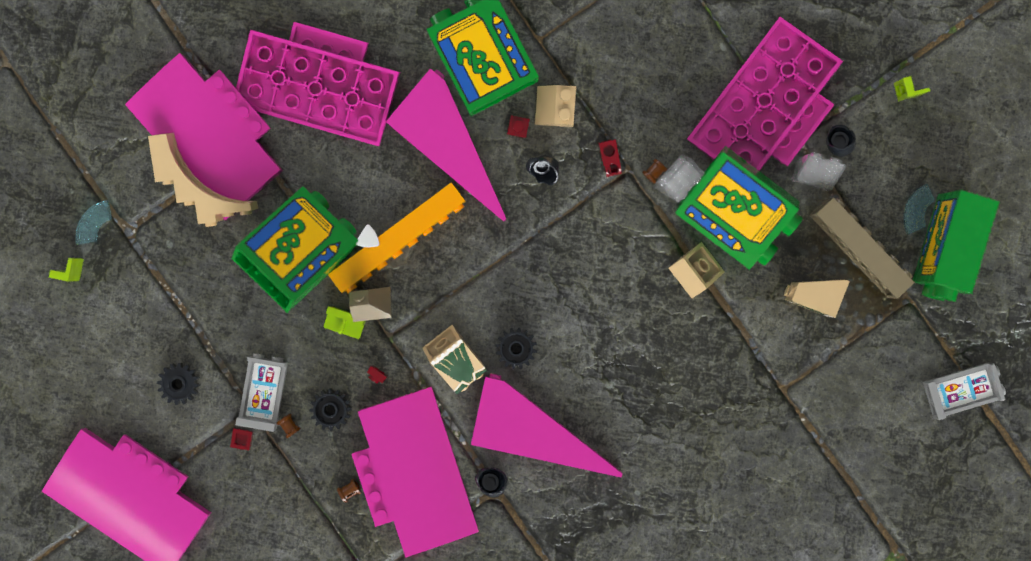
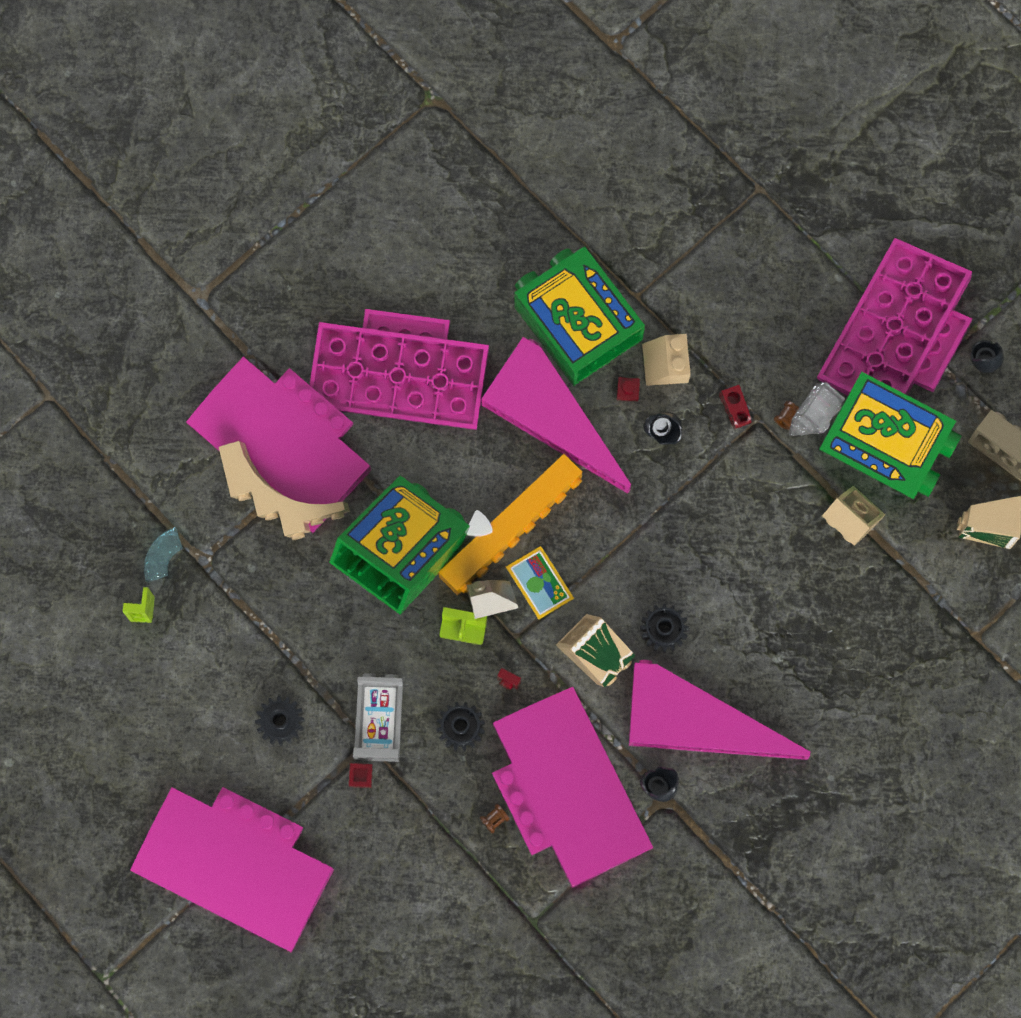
camera: 10 degrees left, 15 degrees down
reddish brown bush [276,413,301,438] -> none
clear slope [791,152,846,191] -> none
none -> sticker [506,546,574,619]

